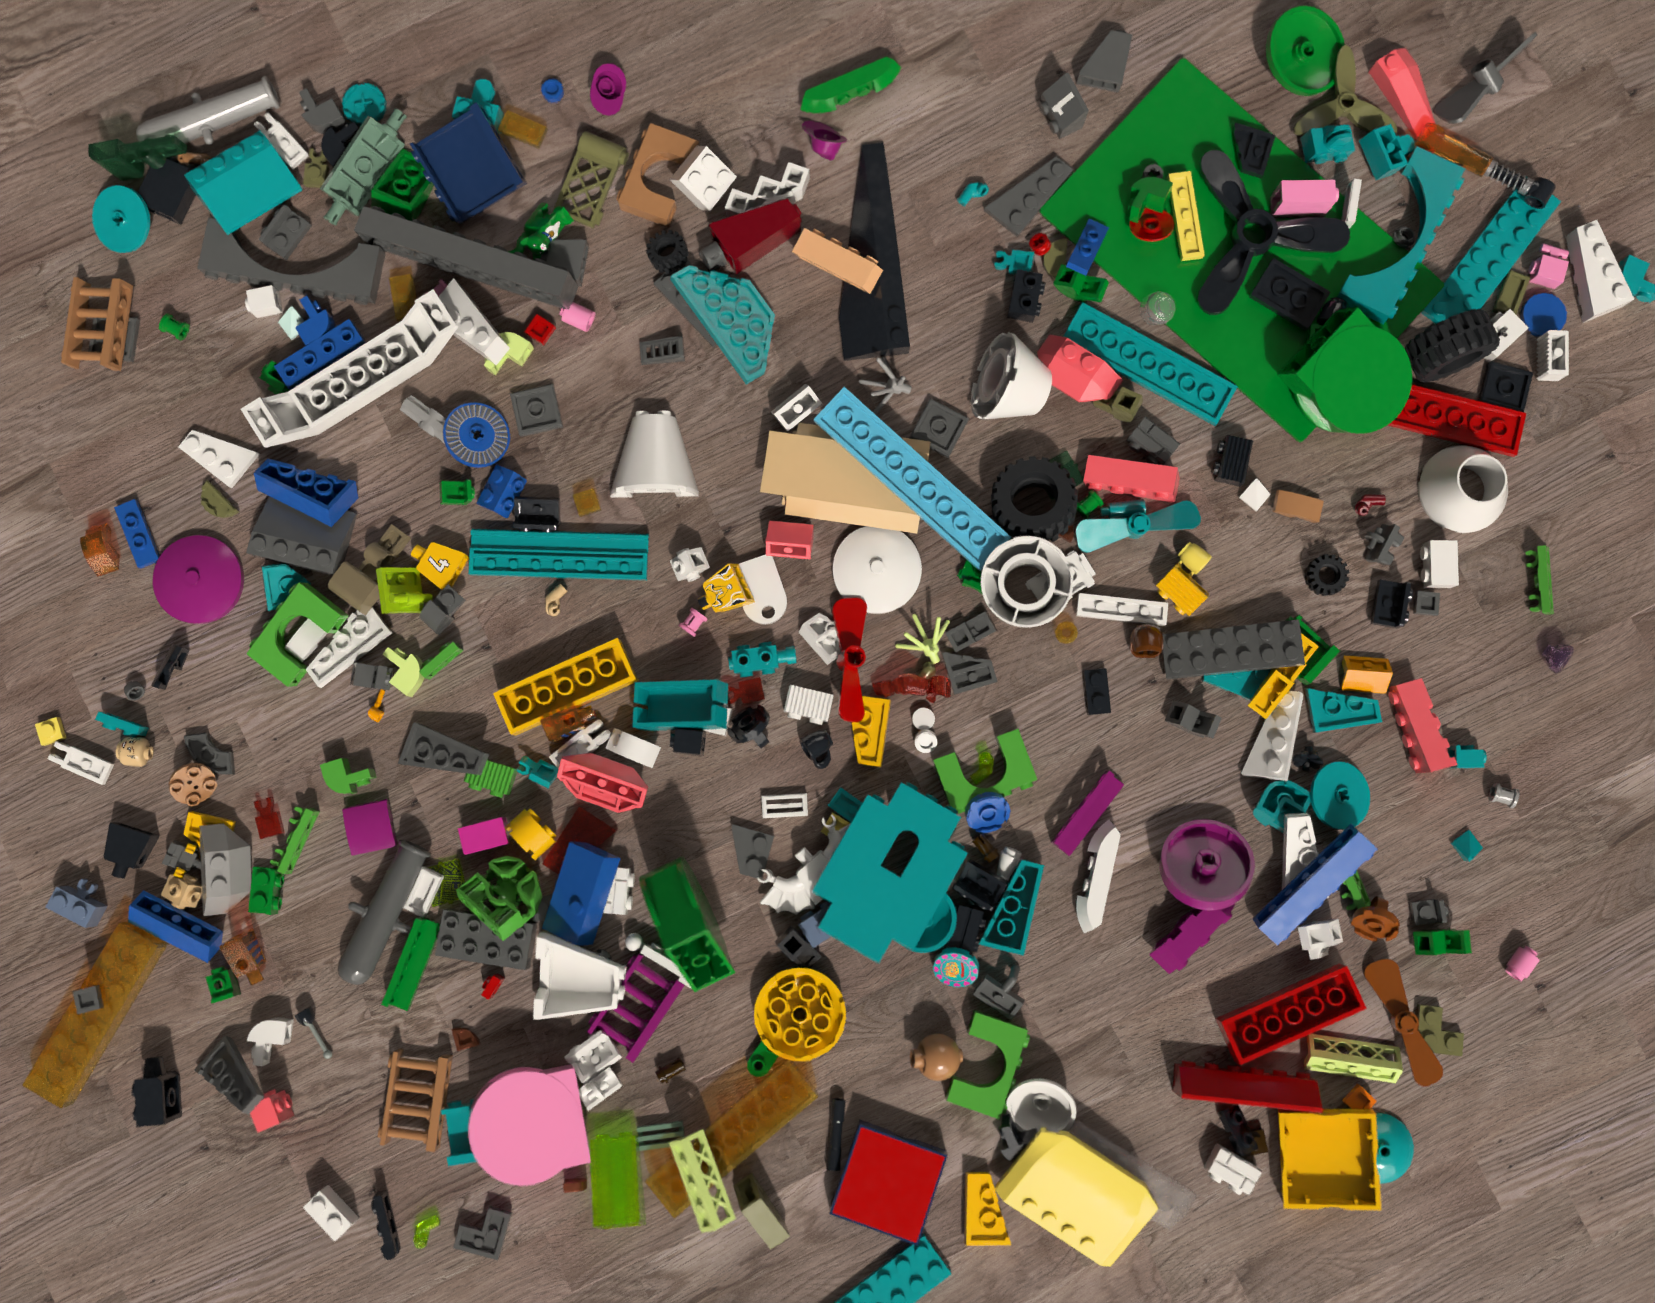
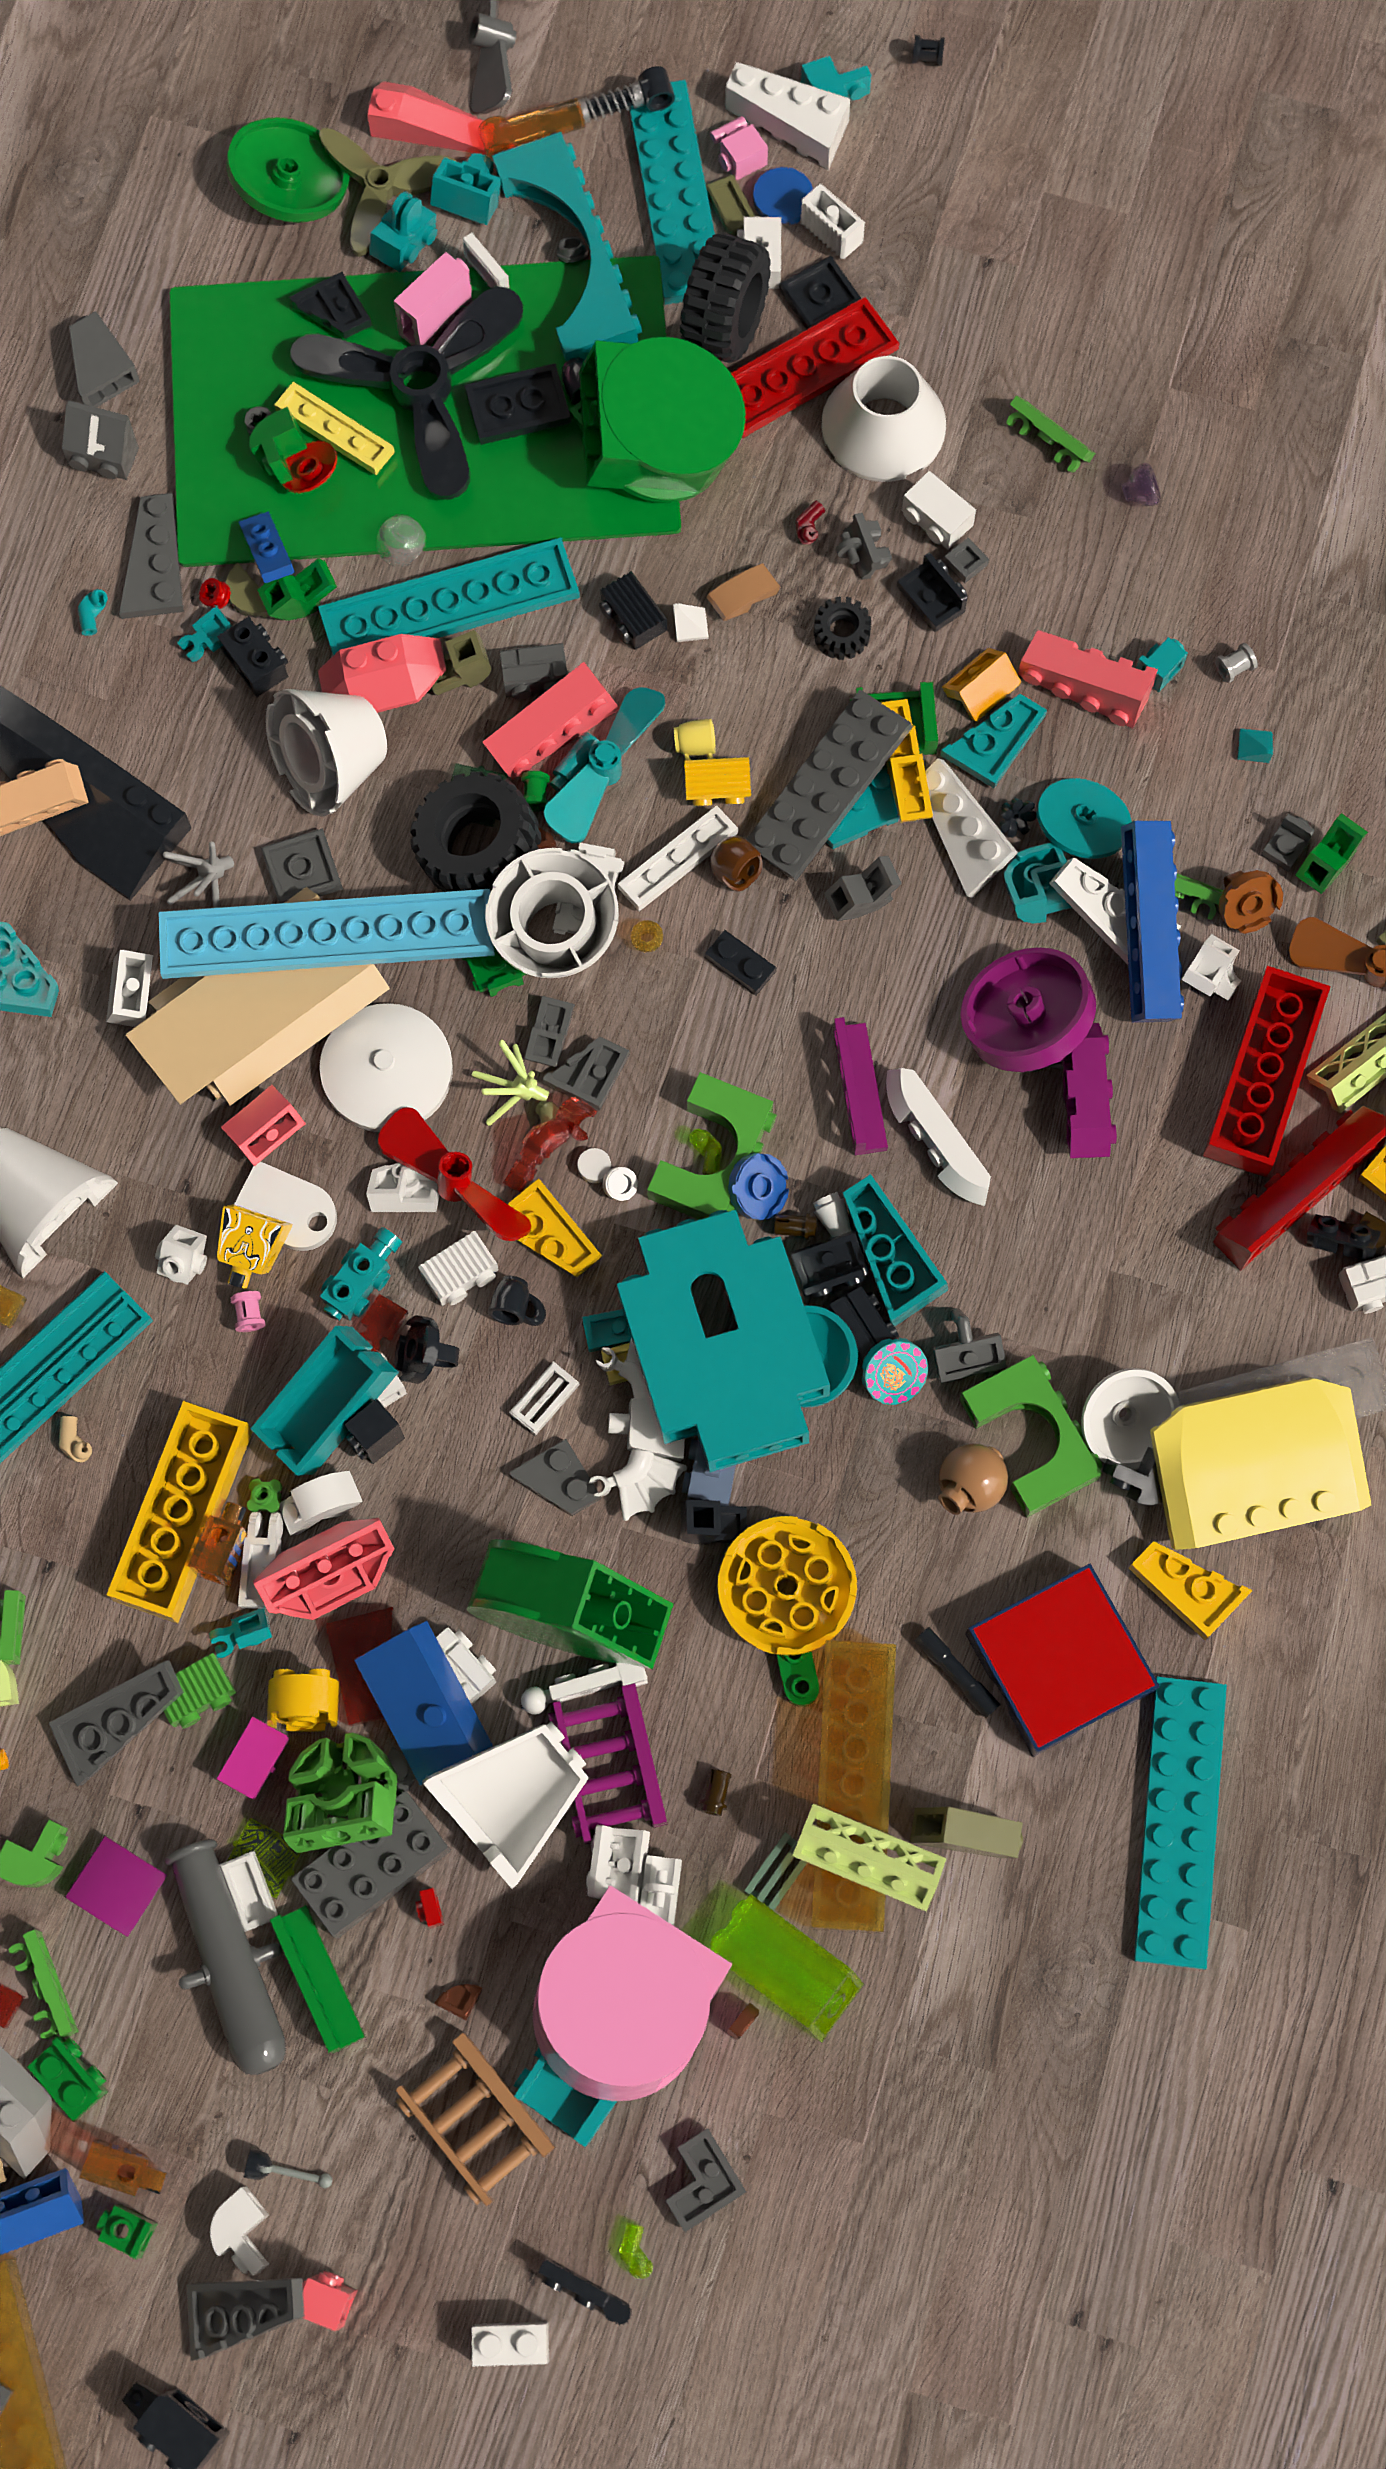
camera: 50 degrees left, 10 degrees down
none -> bright green plate [247,1479,282,1513]

